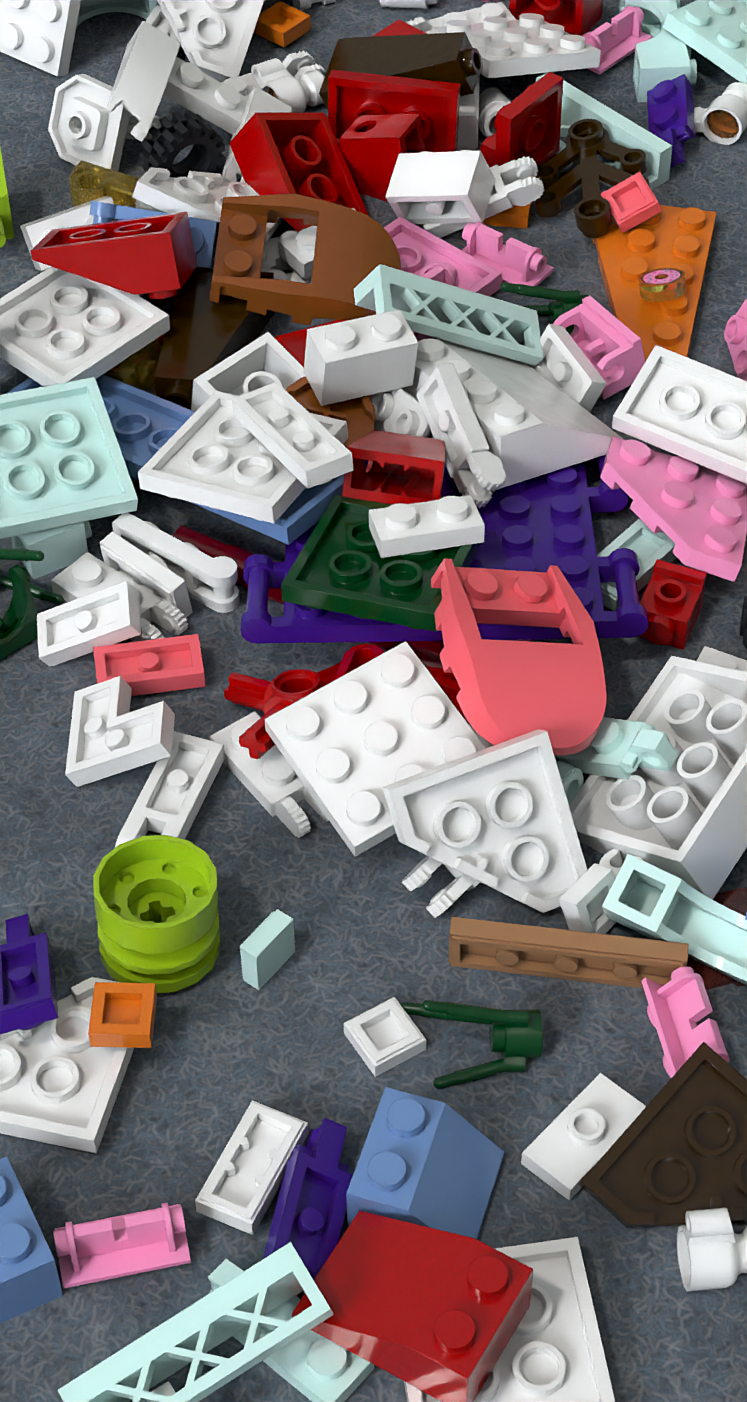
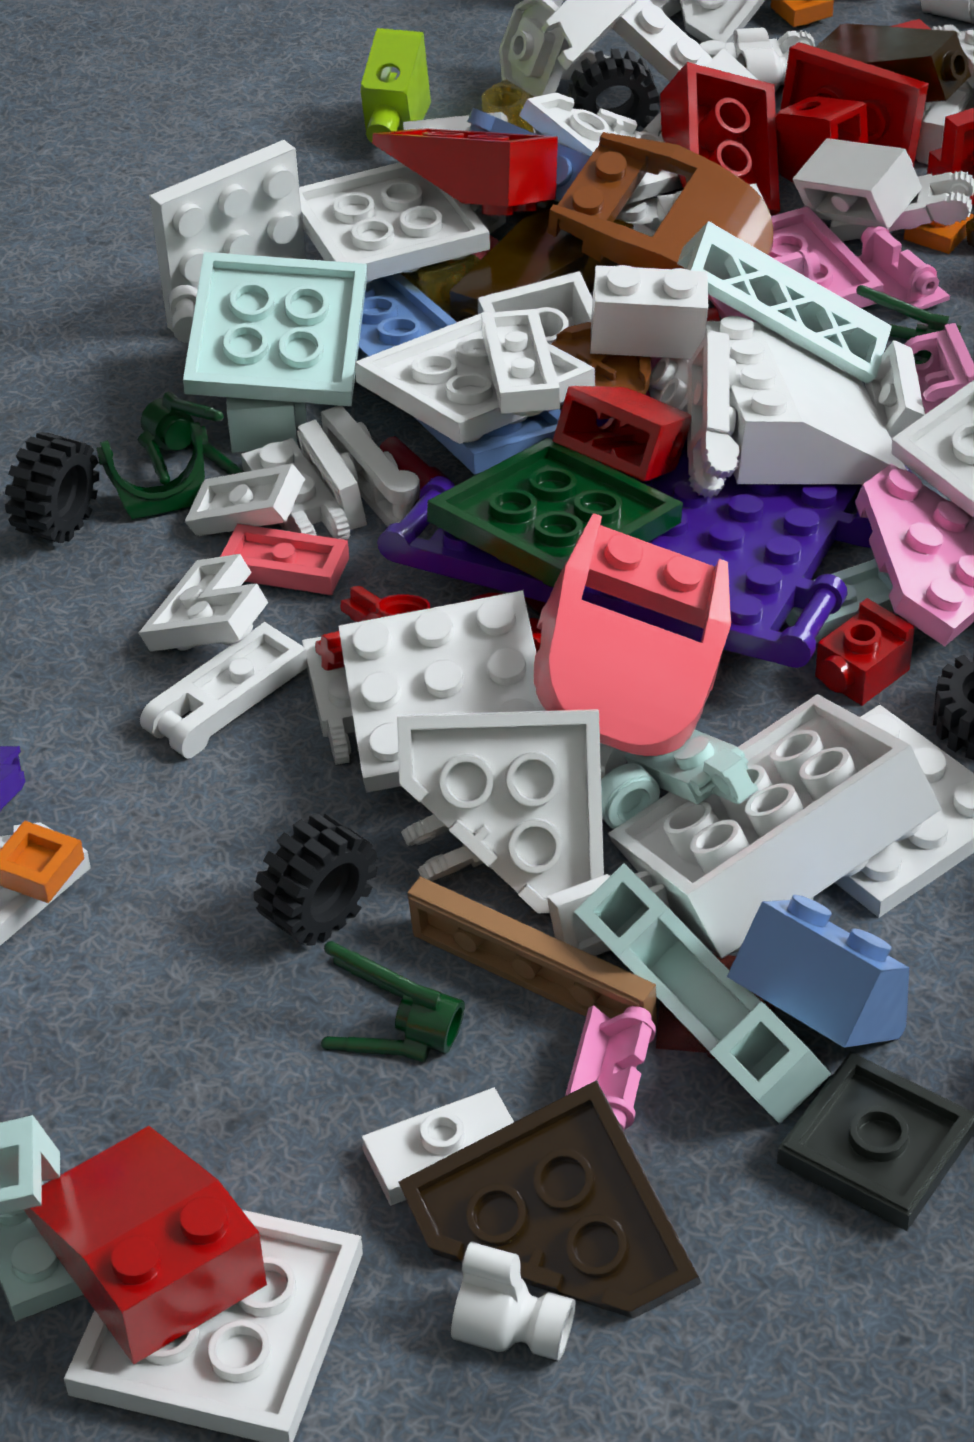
camera: 25 degrees right, 5 degrees down
lime wheel [93,835,220,993] -> none
white plate [195,1100,308,1235] -> none
light aqua tile [240,909,295,990] -> none
dark purple hinge [262,1118,353,1293] -> none
white tile [344,997,426,1077] -> none
medium blue slope [346,1087,504,1240] -> none
white plate [369,495,485,558] -> none
none -> black tyre [254,813,378,946]

